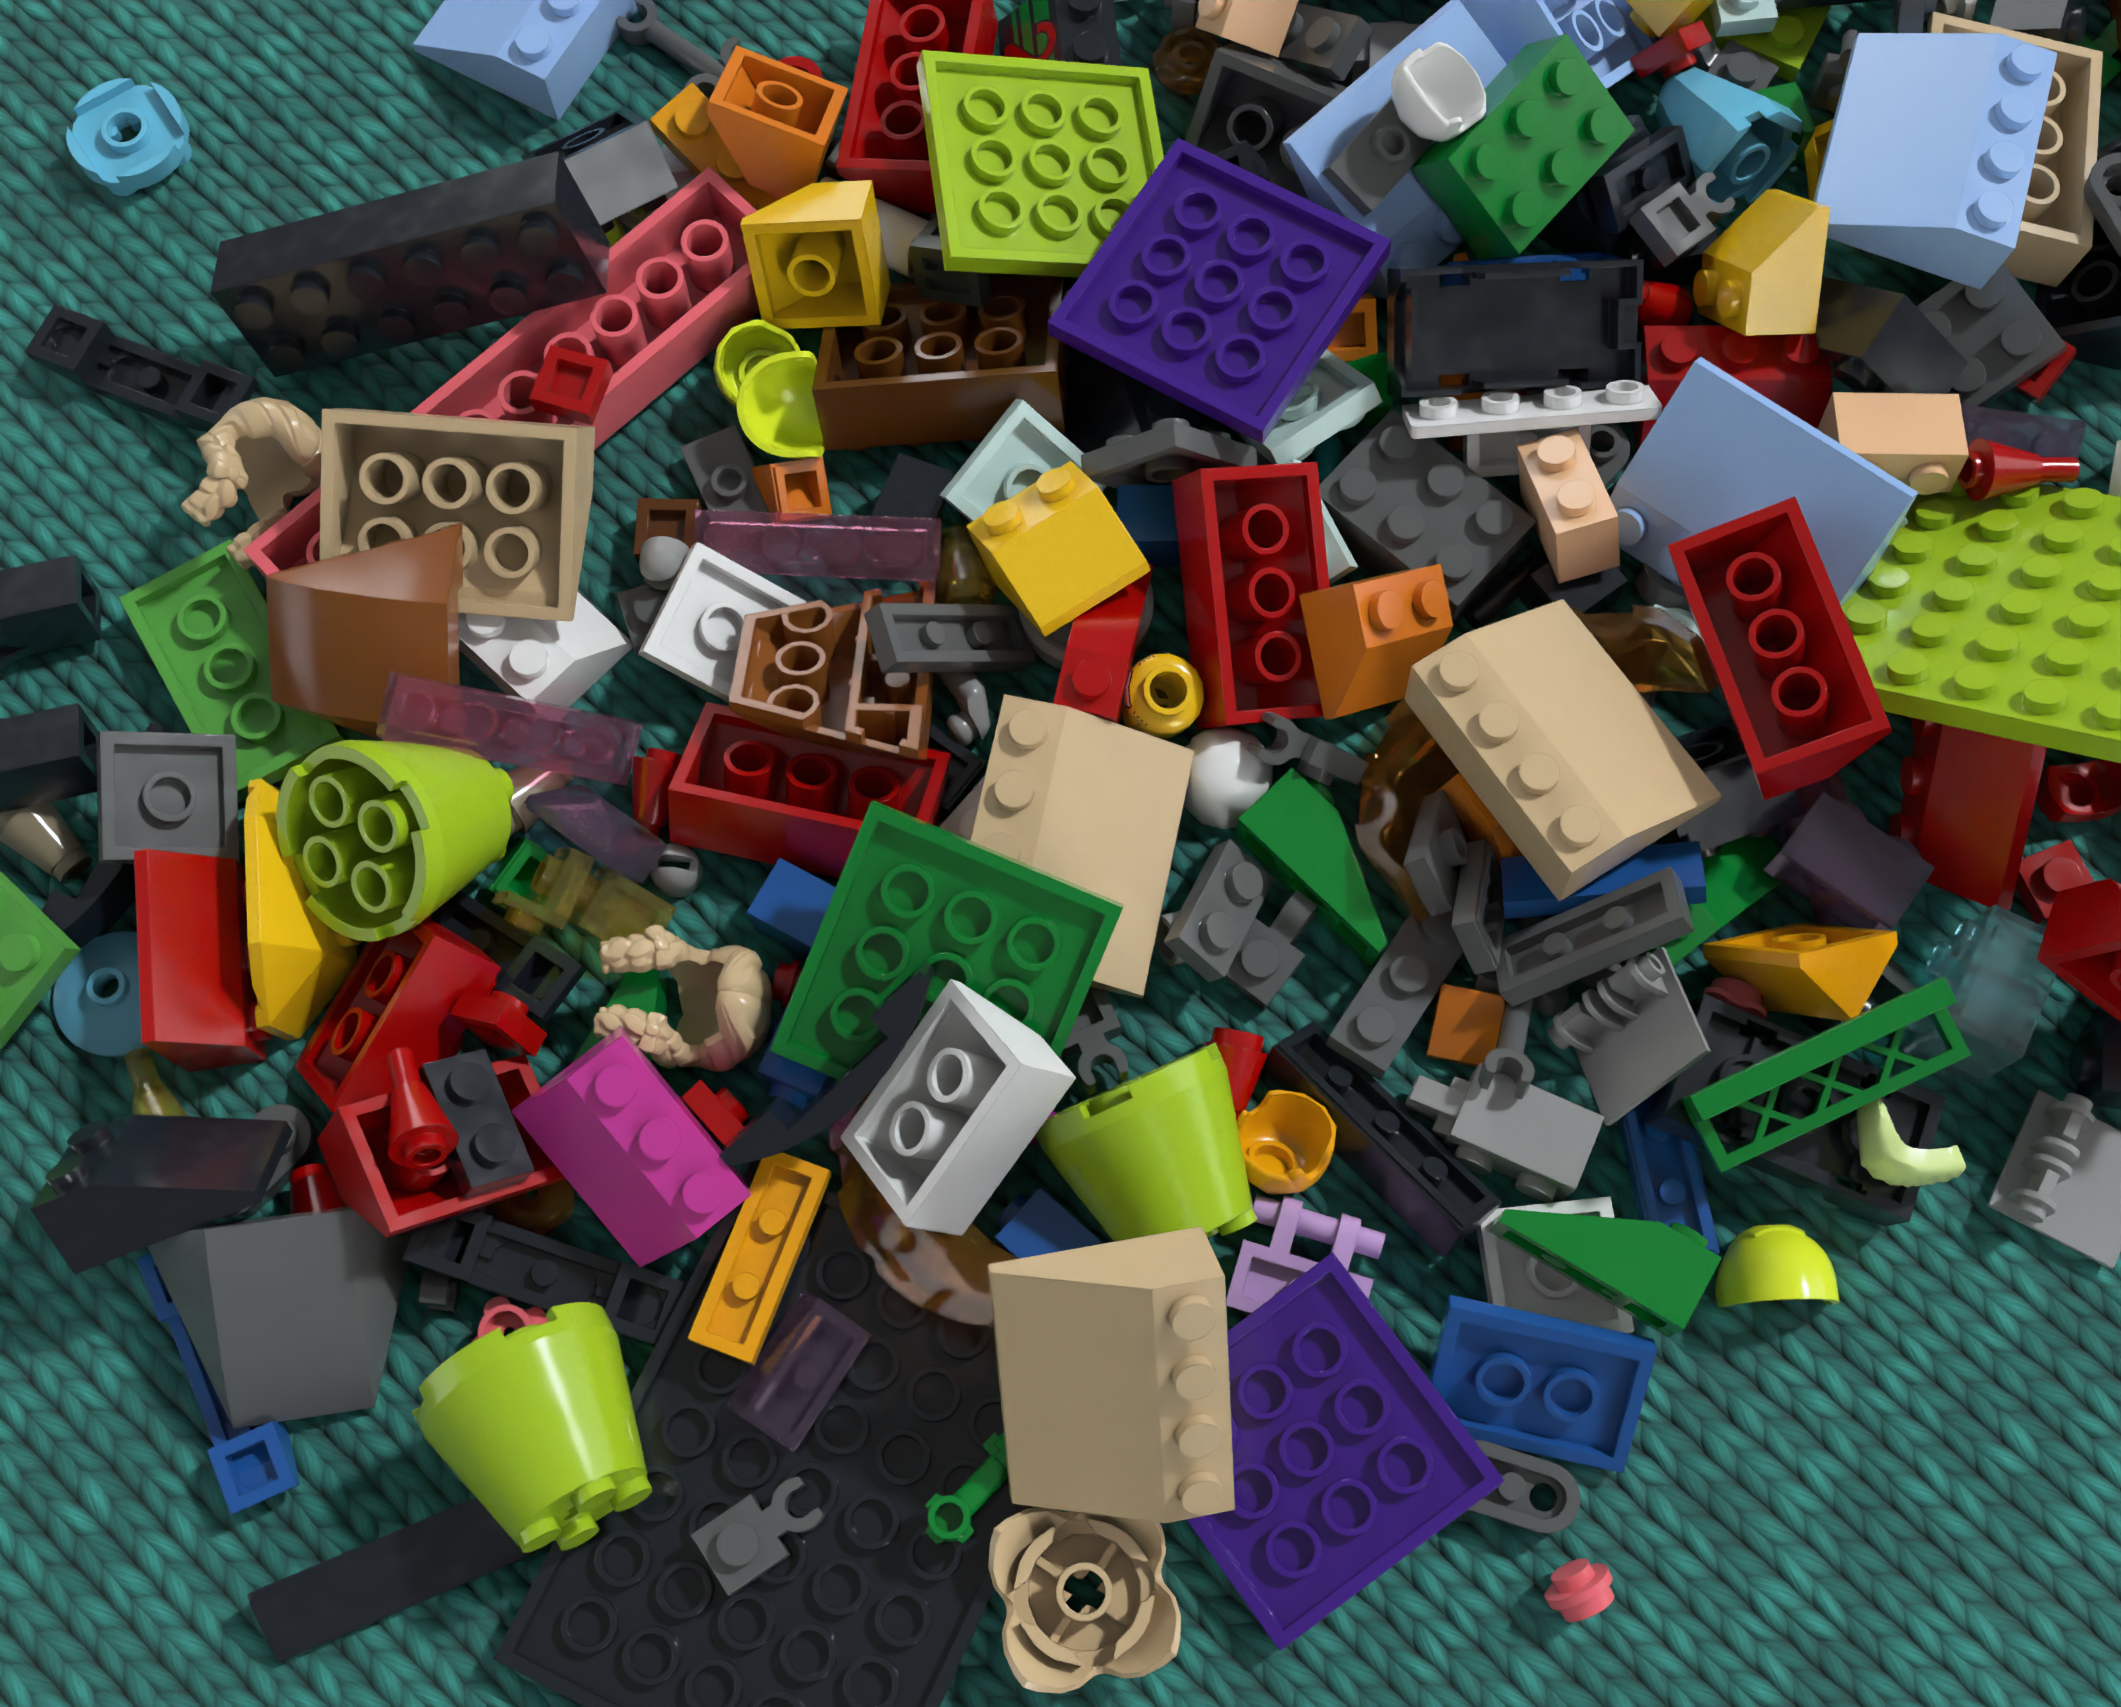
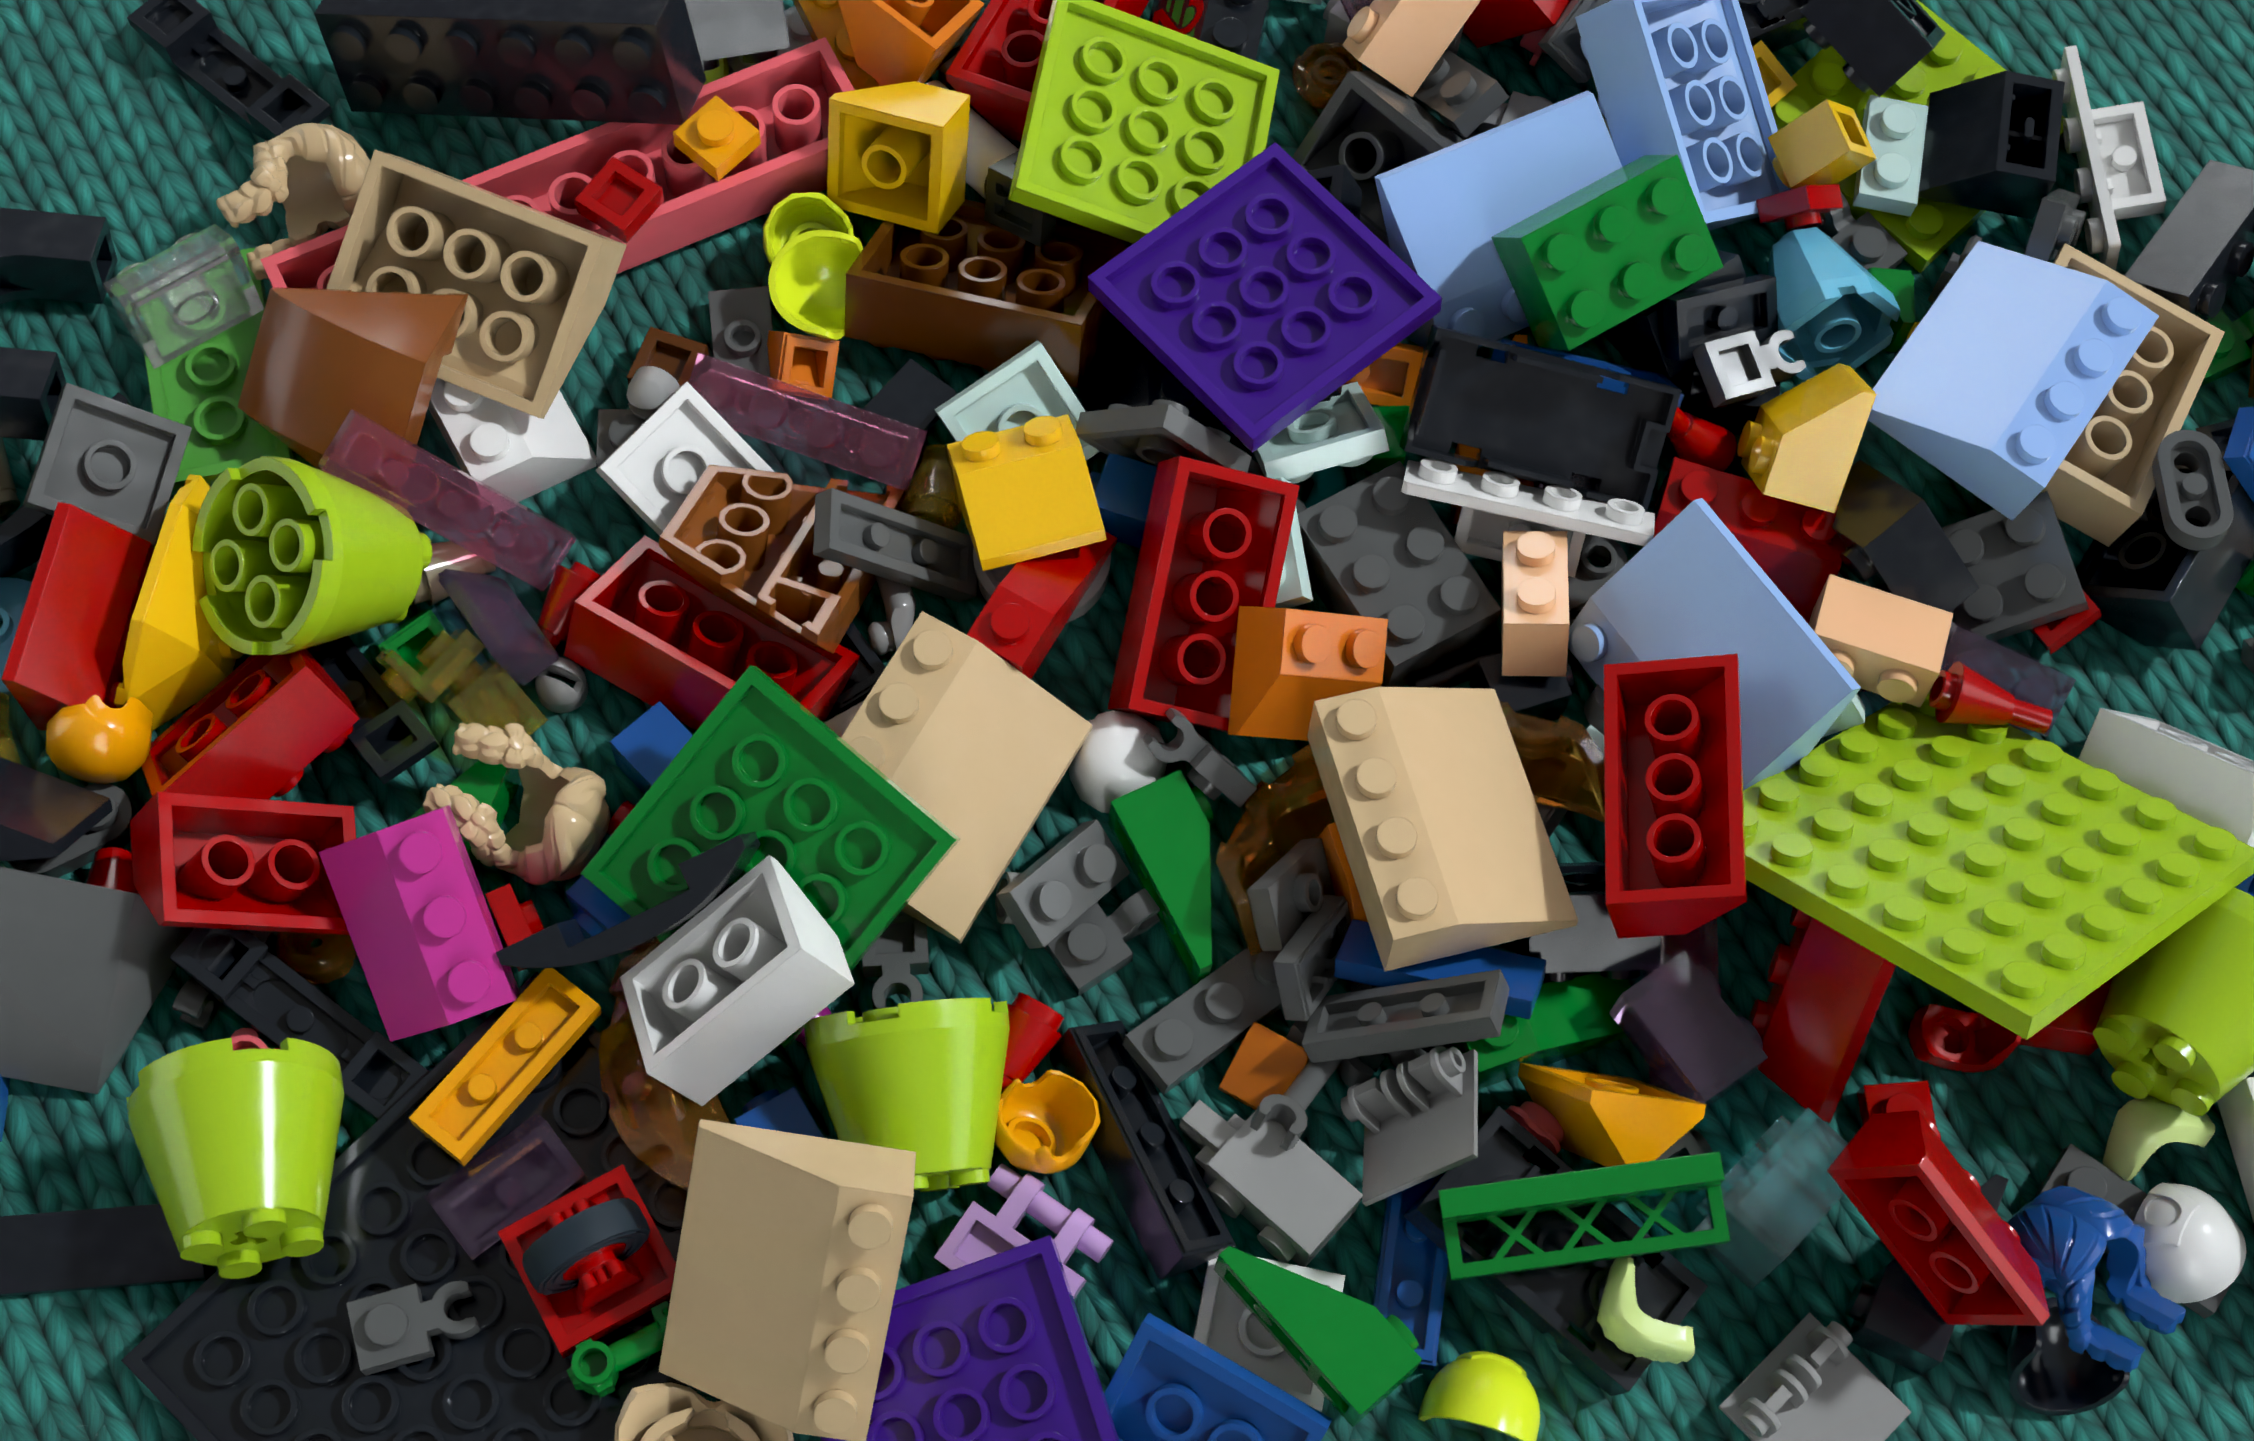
camera: 10 degrees right, 5 degrees down
red cone [386,1047,459,1170] -> none
black plate [418,1048,535,1198] -> none
red plate [450,991,547,1057] -> none
yellow head [1121,653,1204,740] -> none
dark grey plate [1322,95,1434,217] -> none
white hair [1391,42,1486,142] -> none
none -> light orange hair [46,695,153,784]
none -> clear slope [103,224,264,369]
none -> red plate [498,1164,676,1359]
none -> light orange plate [673,95,761,181]

